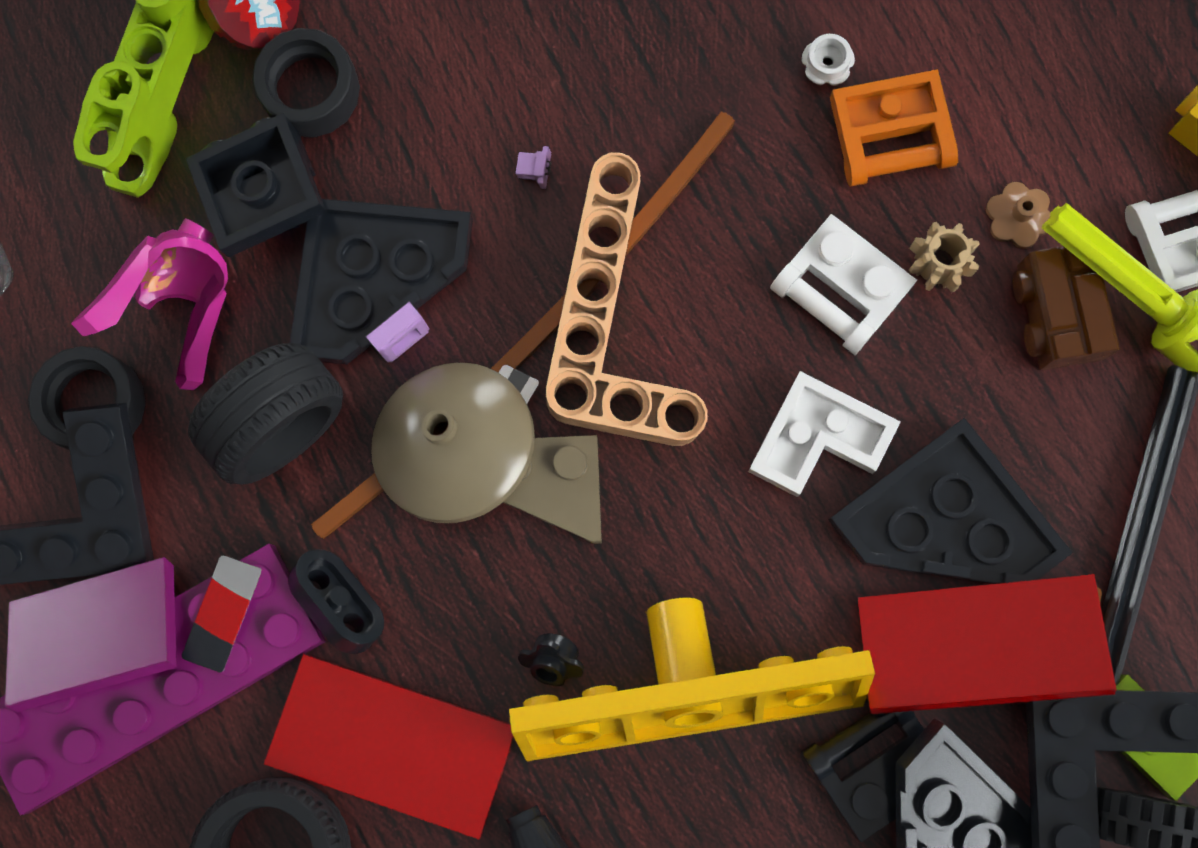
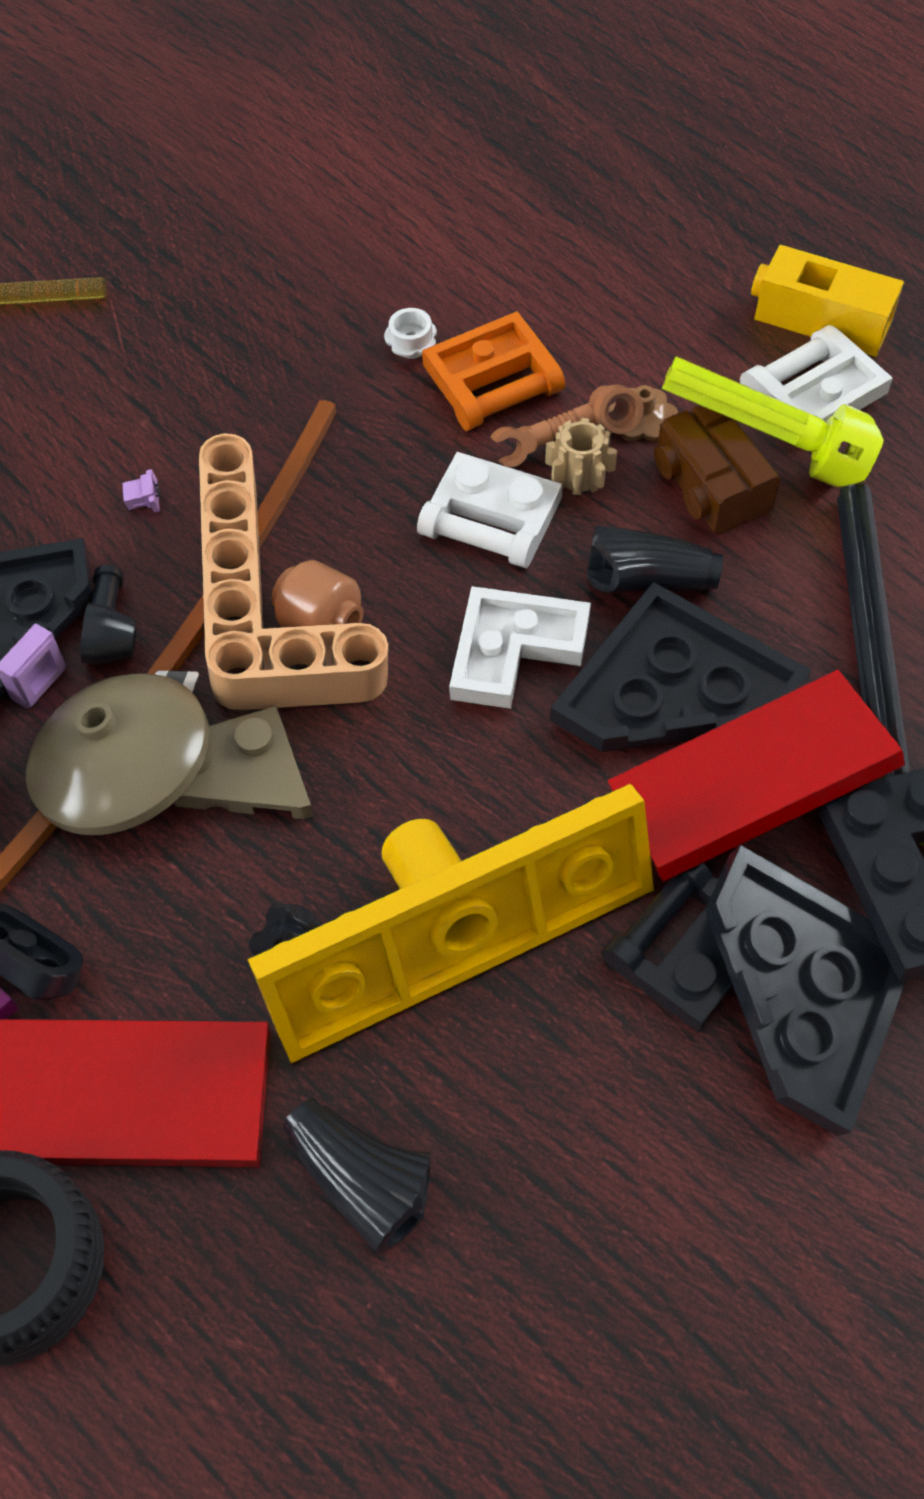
camera: 25 degrees left, 20 degrees down
none -> black bar [81,565,137,665]
none -> nougat head [271,560,364,628]
none -> nougat brick [490,384,644,467]
none -> black piece [587,525,723,593]

